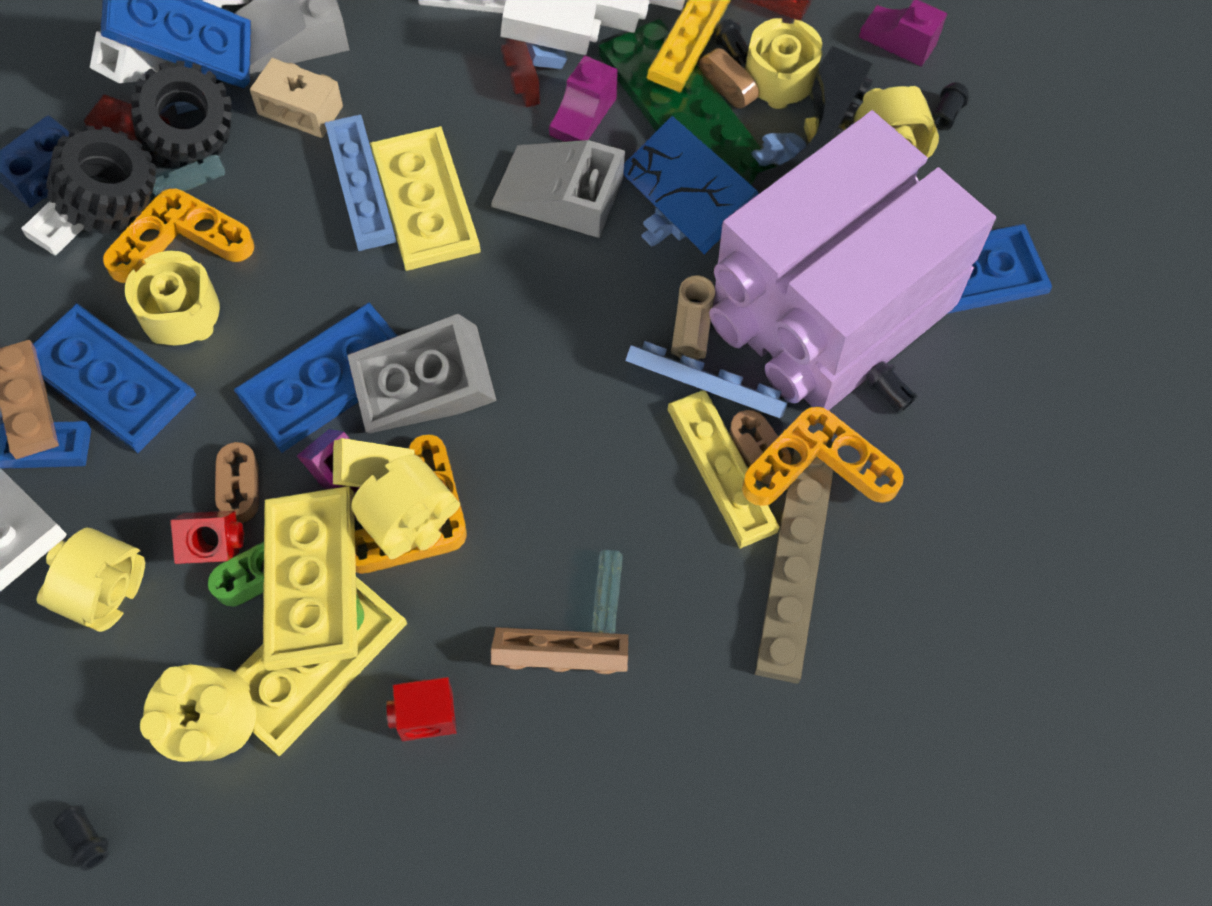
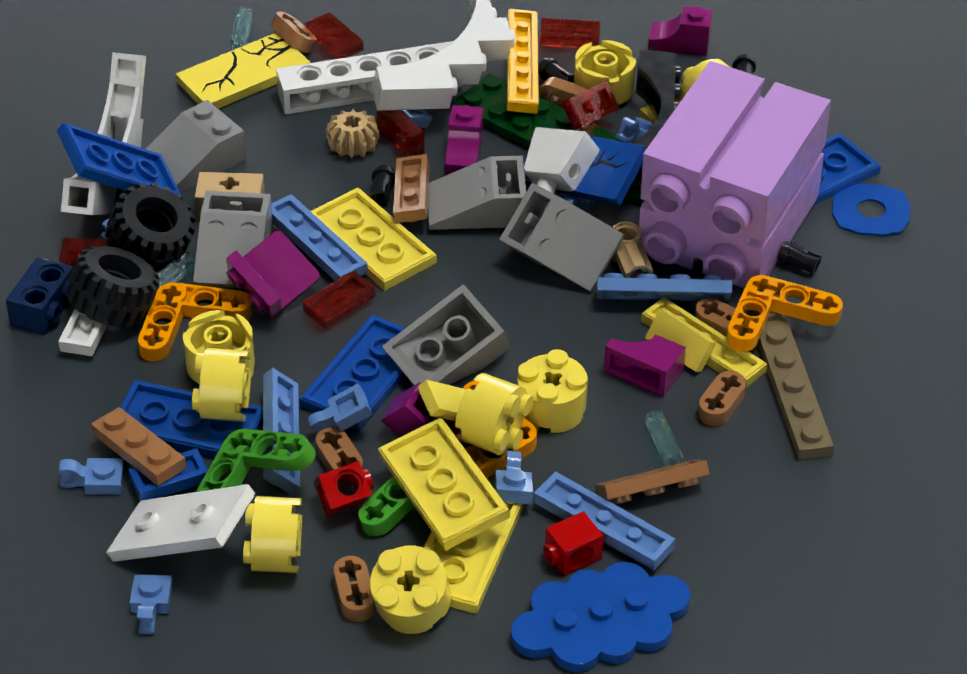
camera: 20 degrees left, 20 degrees down
none -> light yellow brick [192,348,251,422]
none -> light grey slope [193,191,273,289]
none -> bright green beam [196,429,316,492]
none -> magenta bracket [226,231,320,319]
none -> medium blue plate [263,367,300,494]
none -> clear red plate [303,271,376,328]
none -> medium blue plate [308,383,373,434]
none -> tan gear [326,108,379,159]
none -> medium nougat beam [334,556,375,622]
none -> black pin [369,165,395,205]
none -> medium nougat plate [393,154,430,223]
none -> medium blue plate [494,450,533,504]
none -> light grey slope [499,183,625,292]
none -> blue plate [510,562,691,672]
none -> light yellow brick [517,349,588,433]
none -> white torso [524,127,600,194]
none -> medium blue plate [534,471,676,571]
none -> clear red plate [561,81,620,130]
none -> magenta arch [604,334,686,396]
none -> light yellow tile [645,308,717,372]
none -> medium nougat beam [698,371,746,426]
none -> blue piece [832,183,910,237]

